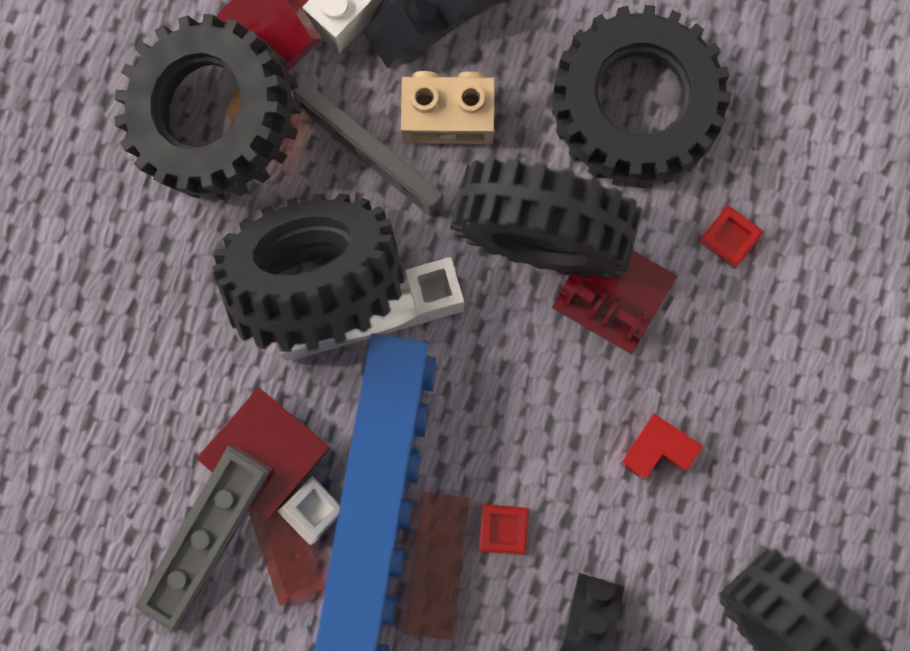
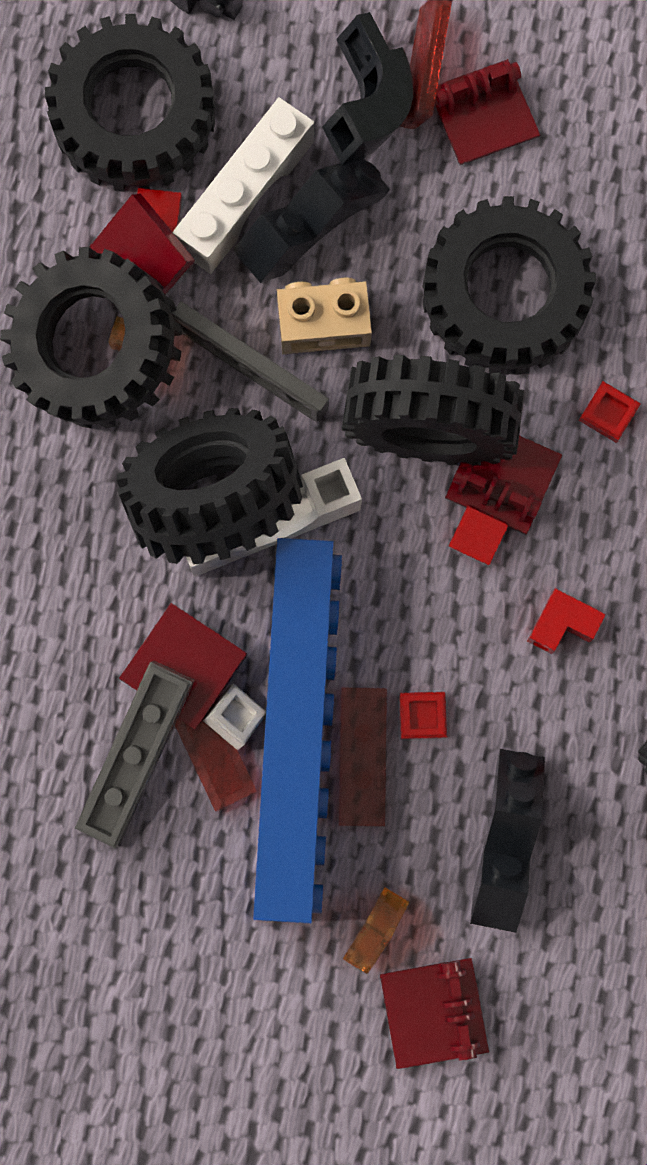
camera: 10 degrees left, 0 degrees up
none -> red tile [449,504,509,565]

